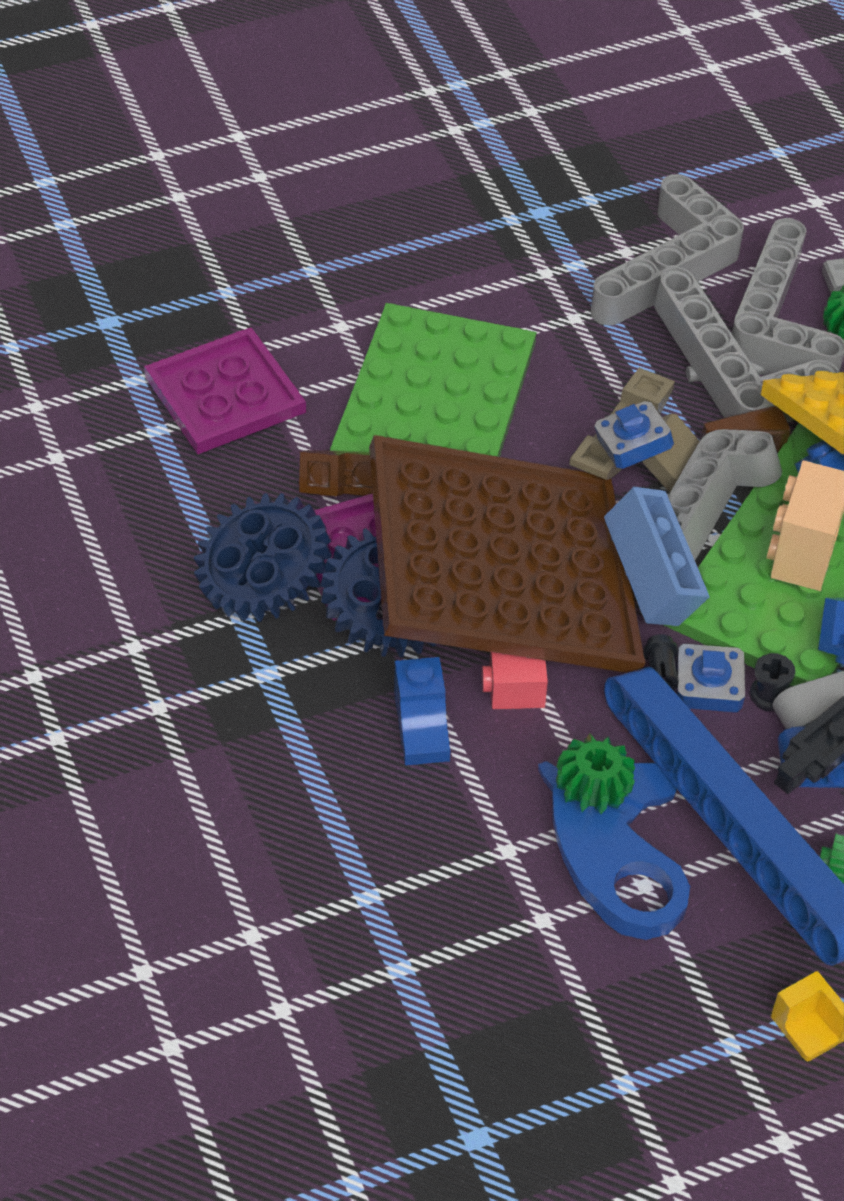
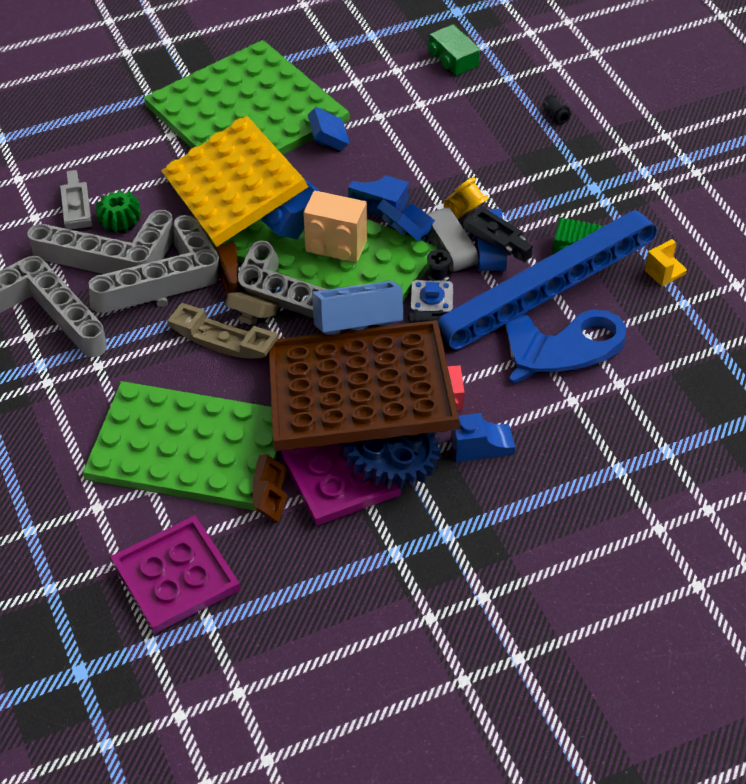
camera: 90 degrees left, 0 degrees up
dark blue gear [194,493,332,622] -> none
green gear [556,733,635,814] -> none
blue piece [594,401,674,469] -> none

